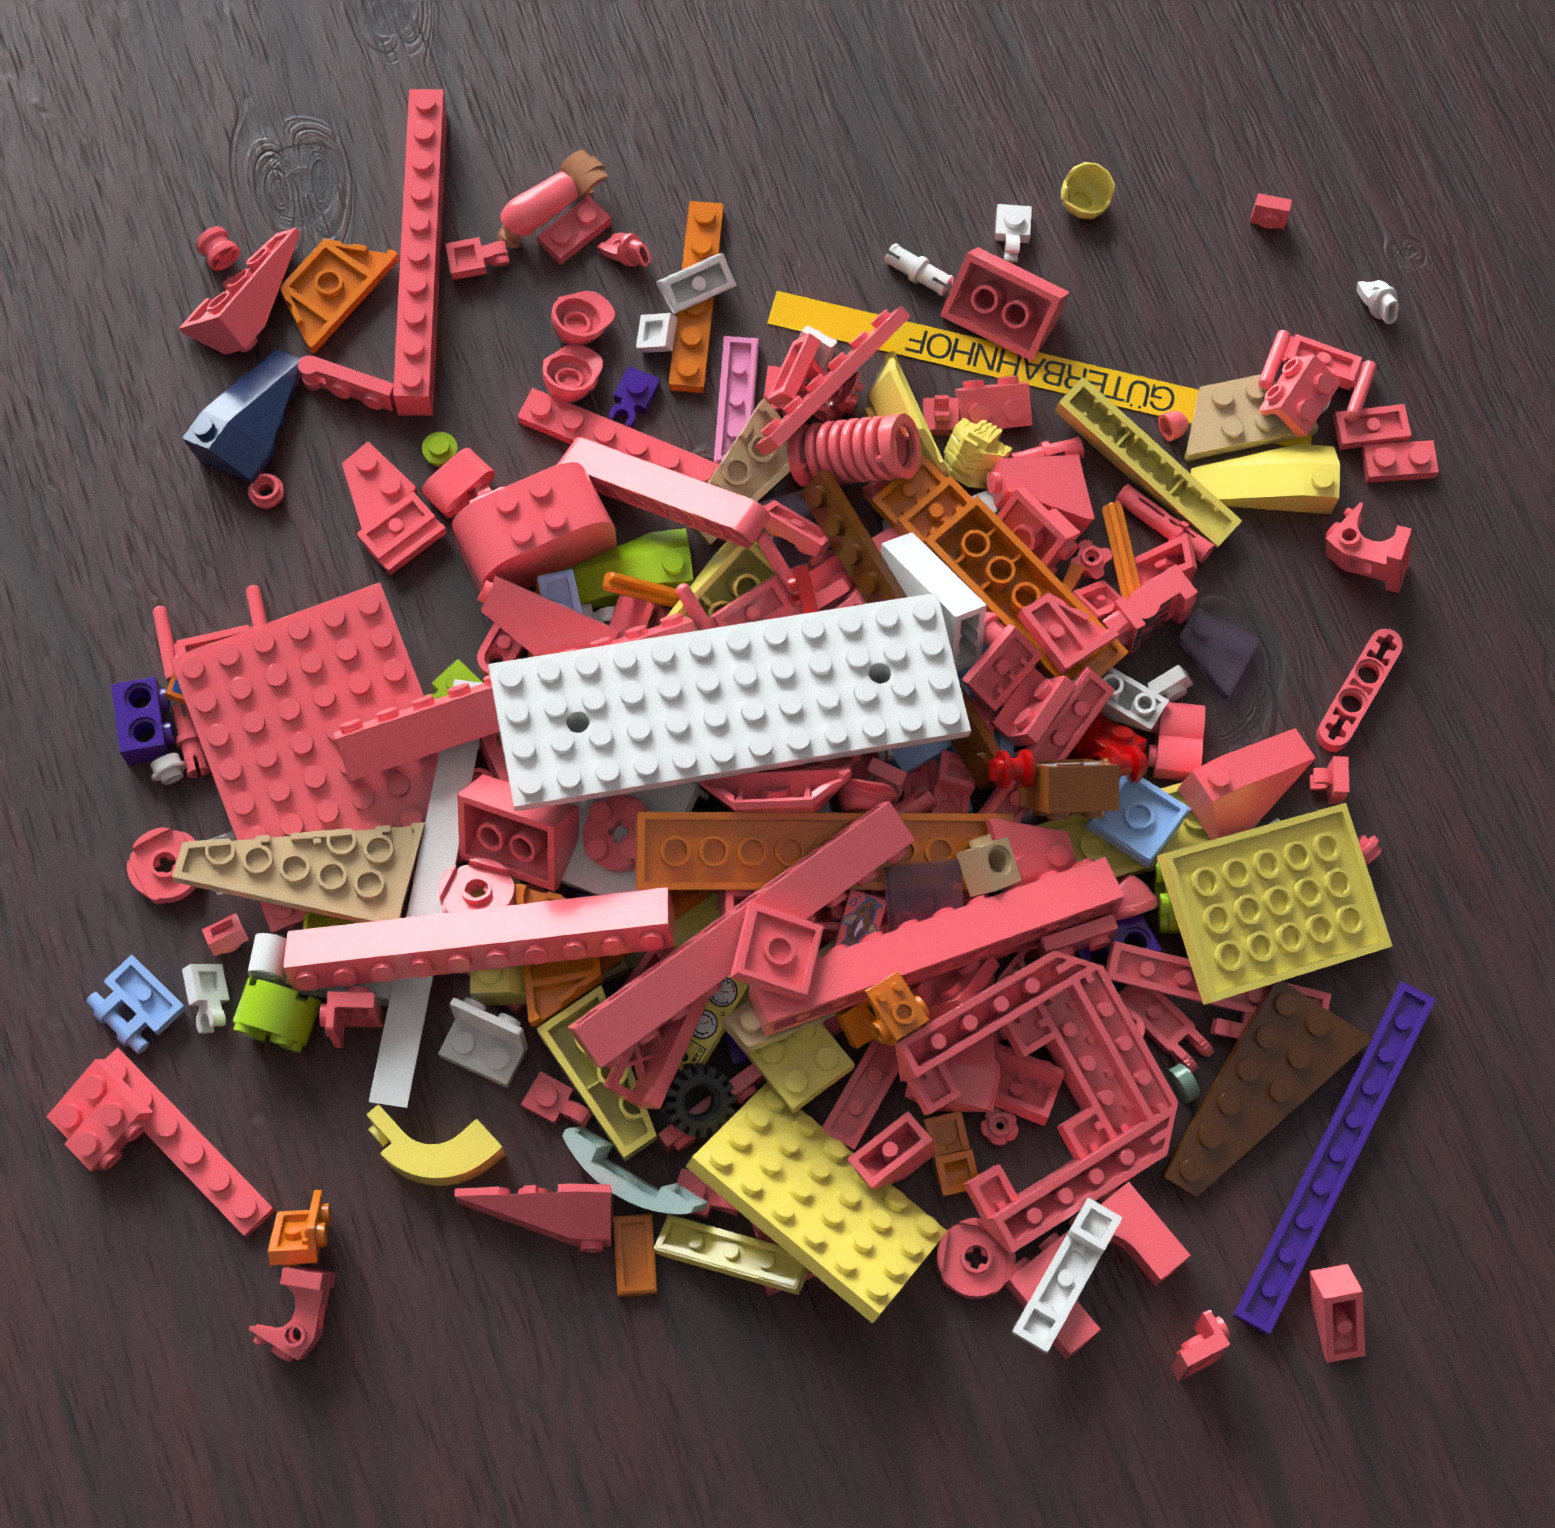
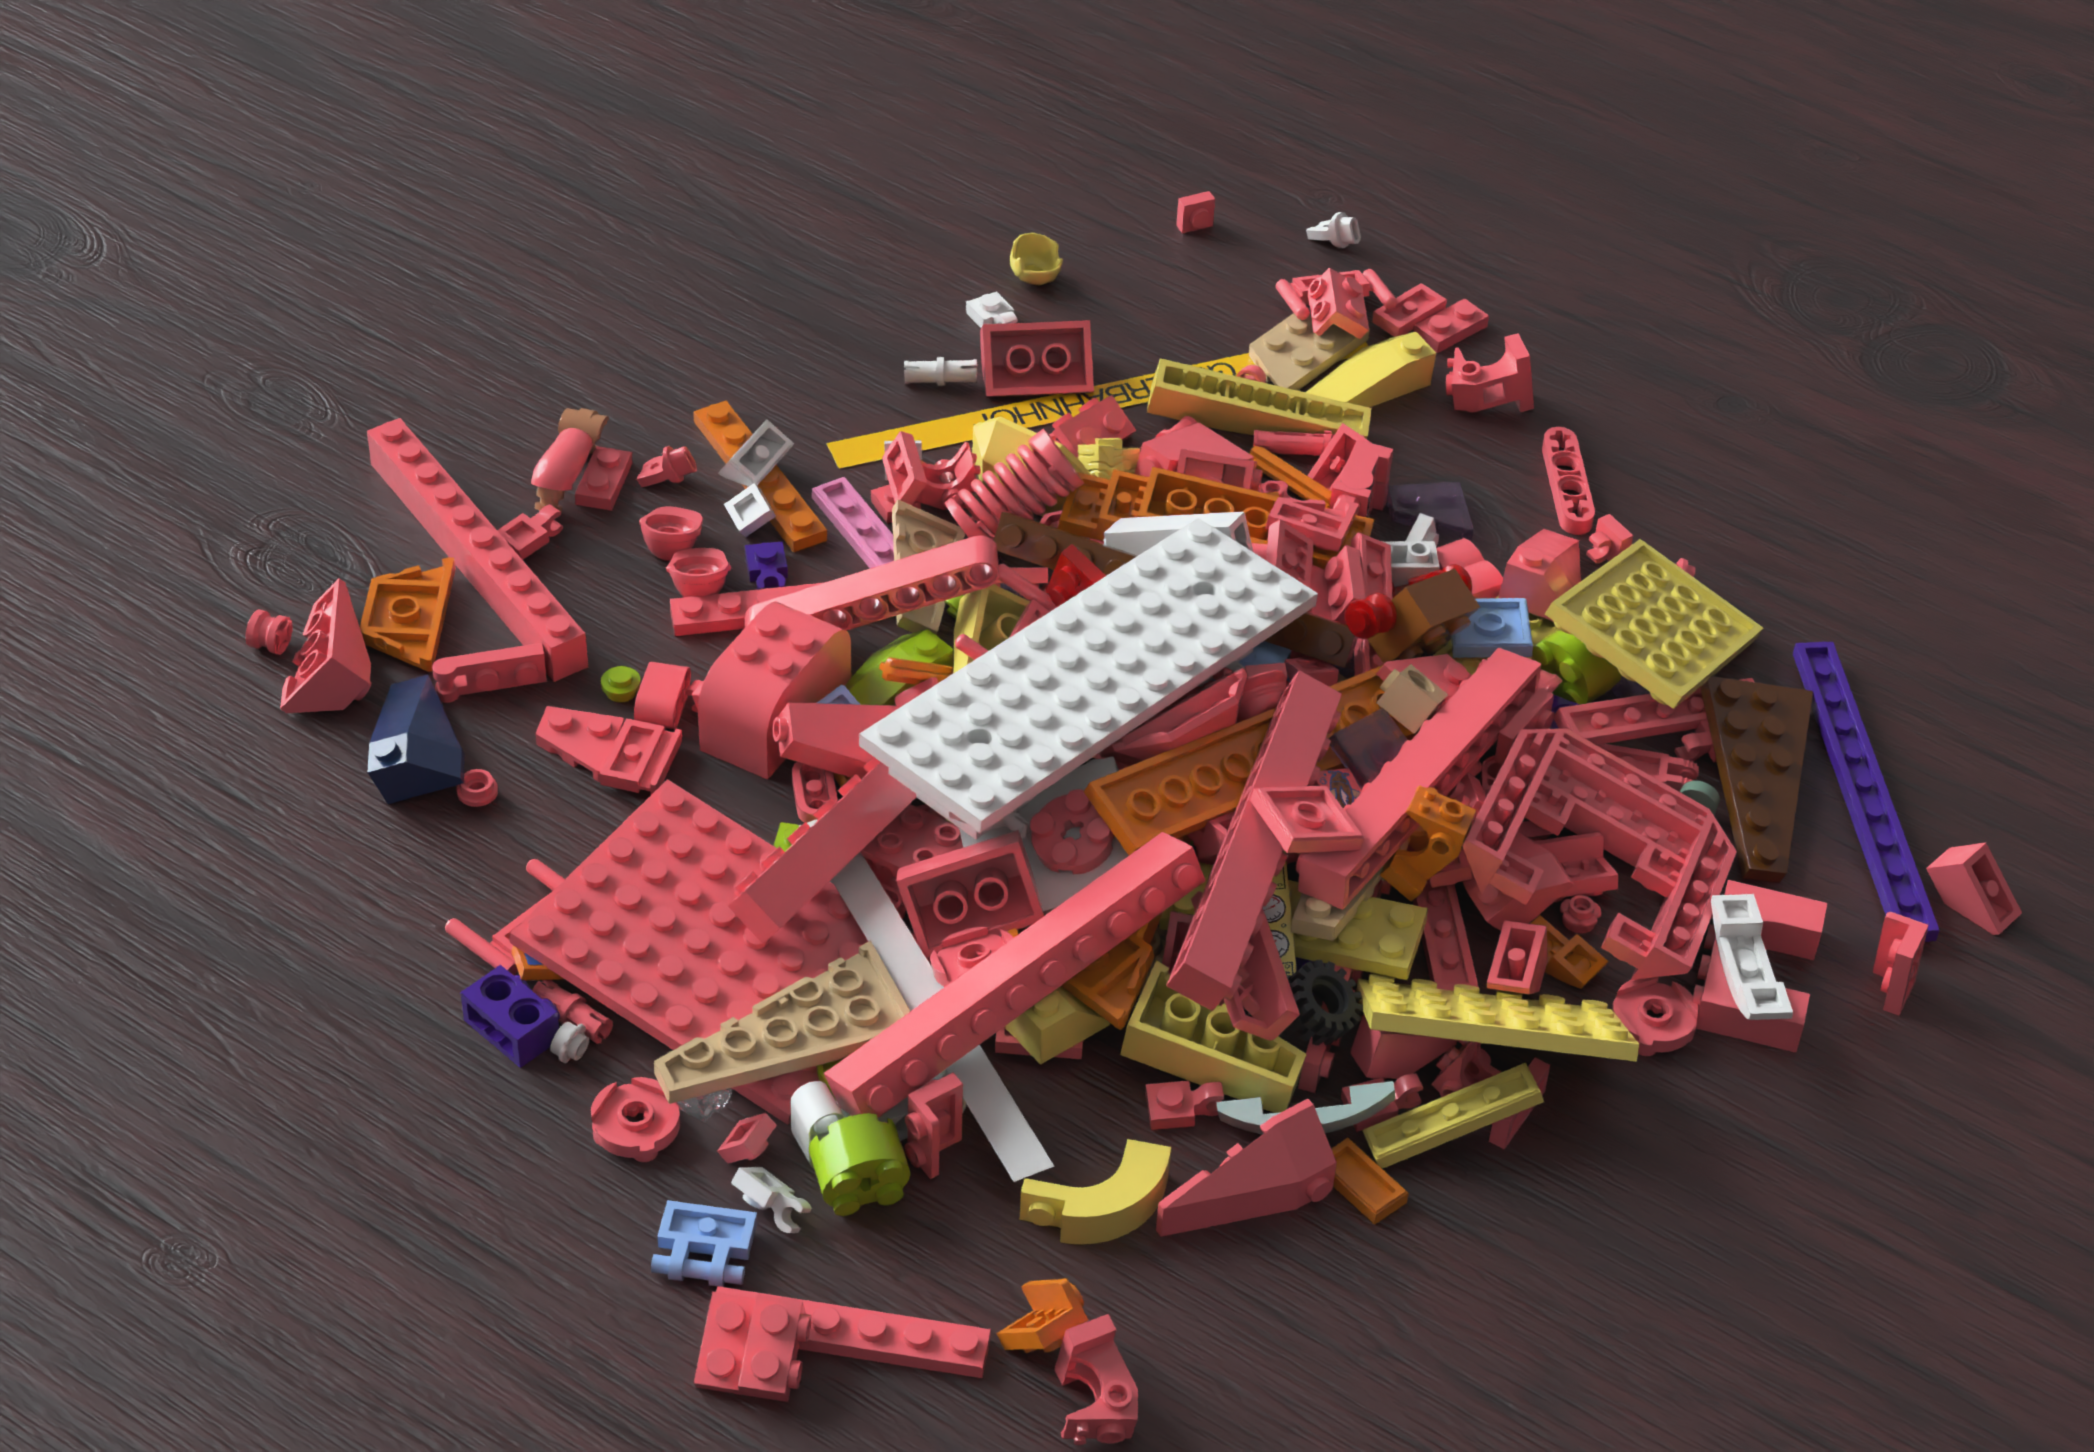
camera: 35 degrees left, 25 degrees down
white bracket [438,997,528,1088] -> none
coral plate [755,306,911,457] -> none

